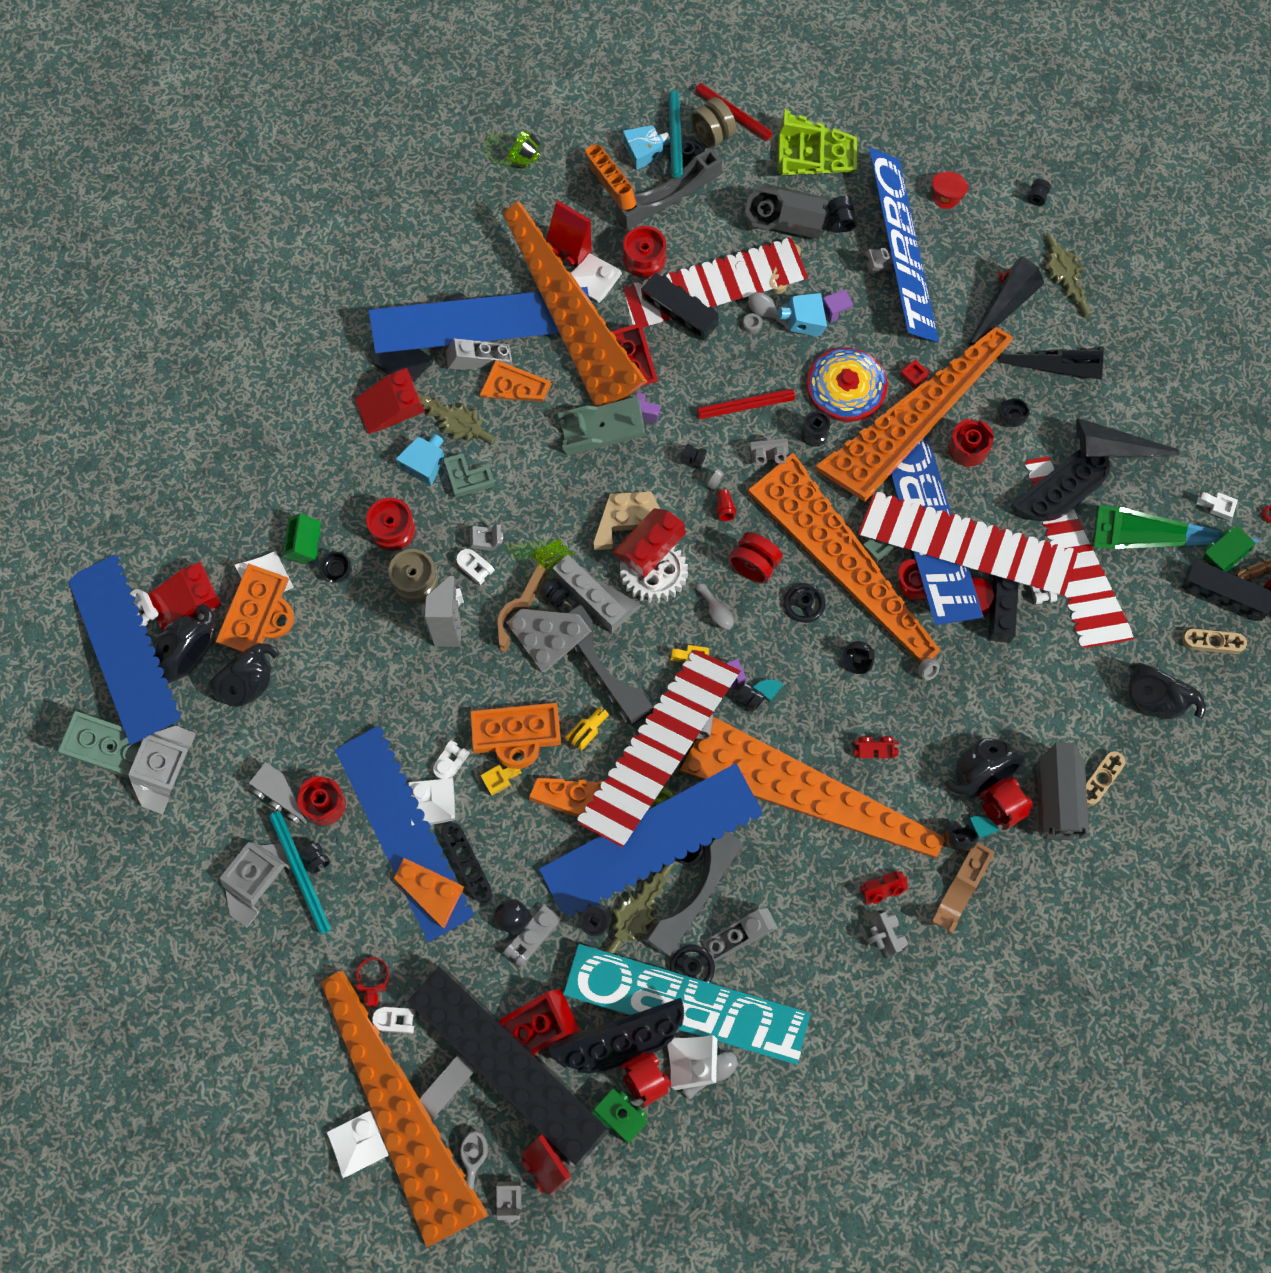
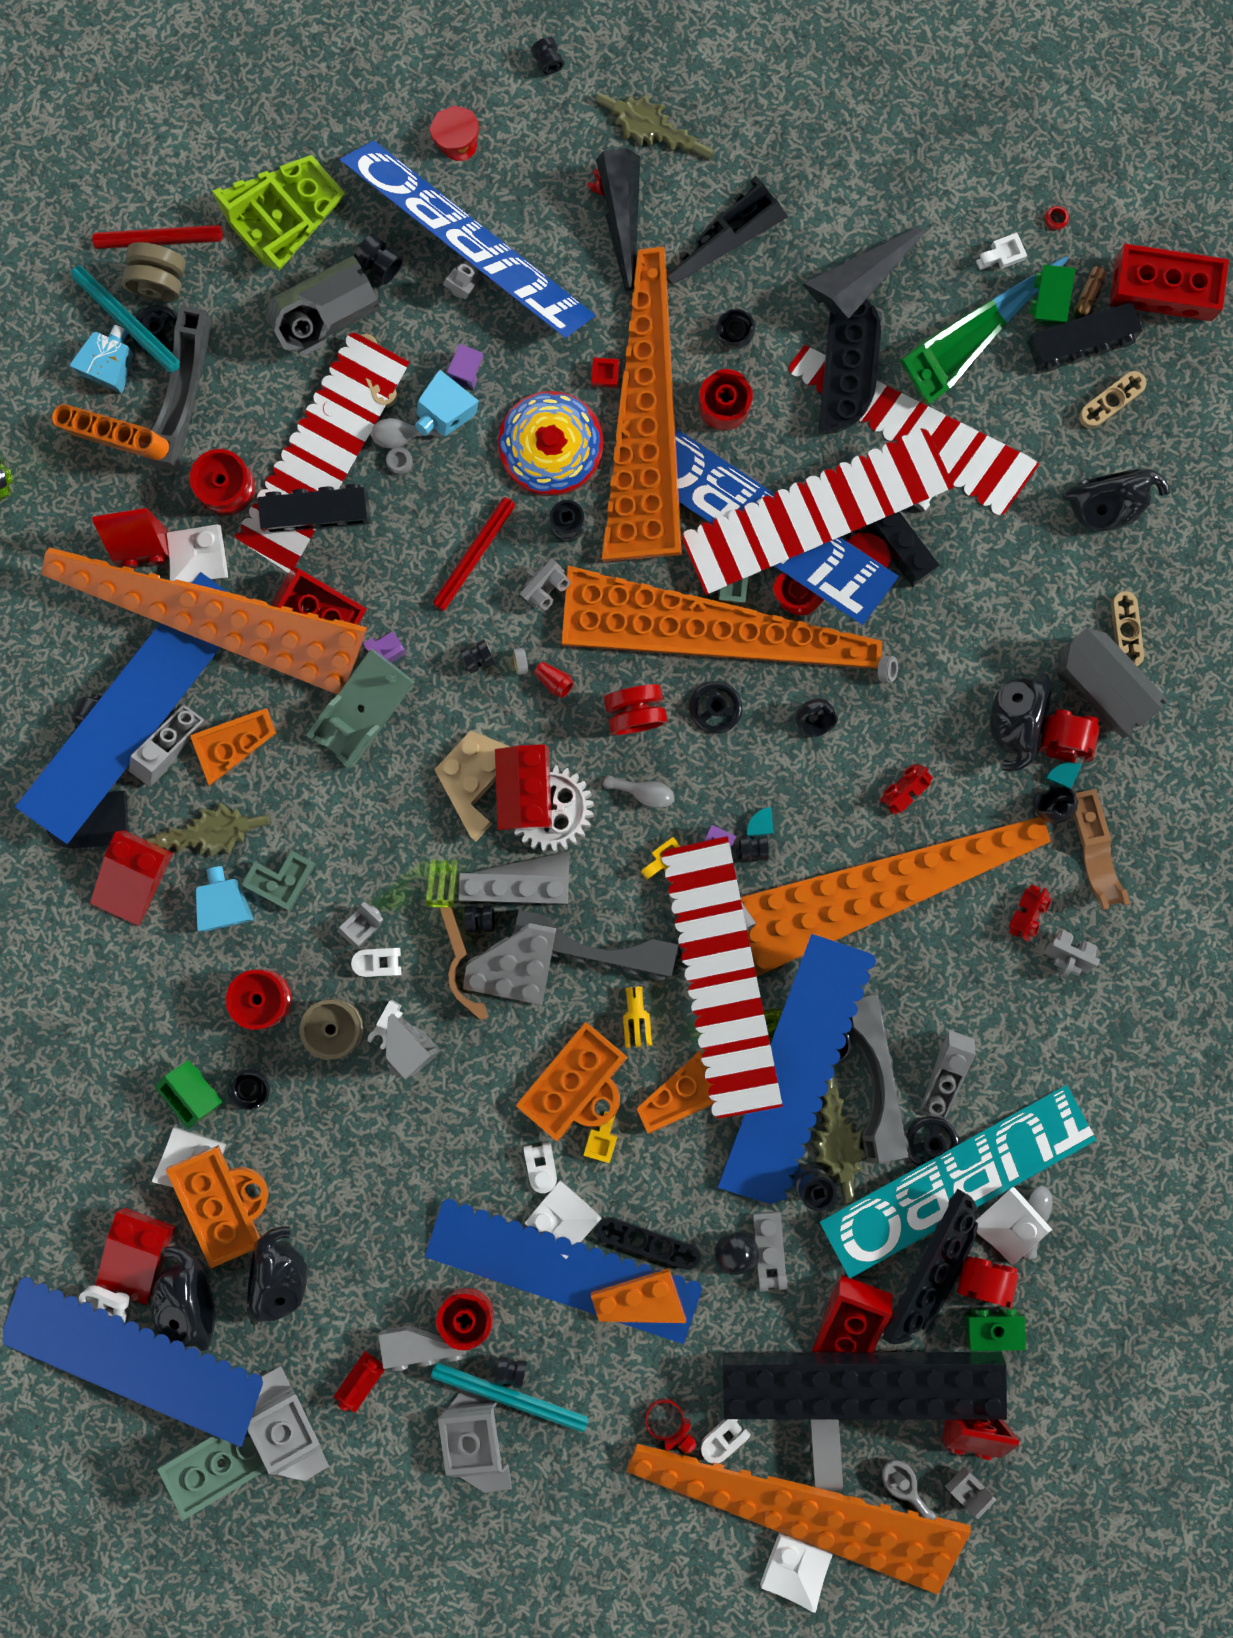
camera: 45 degrees left, 15 degrees up
none -> red hinge [333,1351,385,1413]

